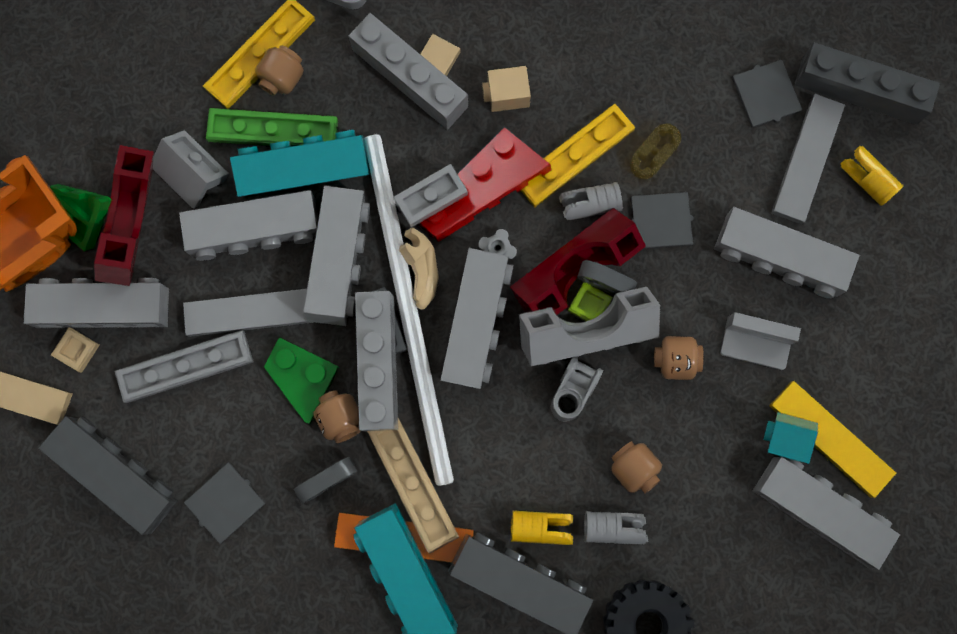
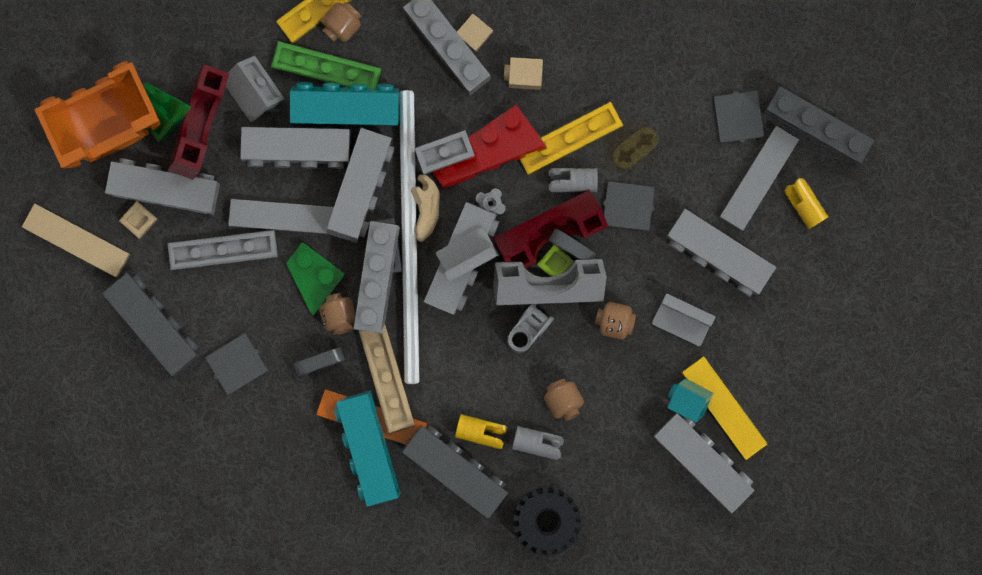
camera: 15 degrees right, 5 degrees up
none -> light grey panel [436,227,499,282]

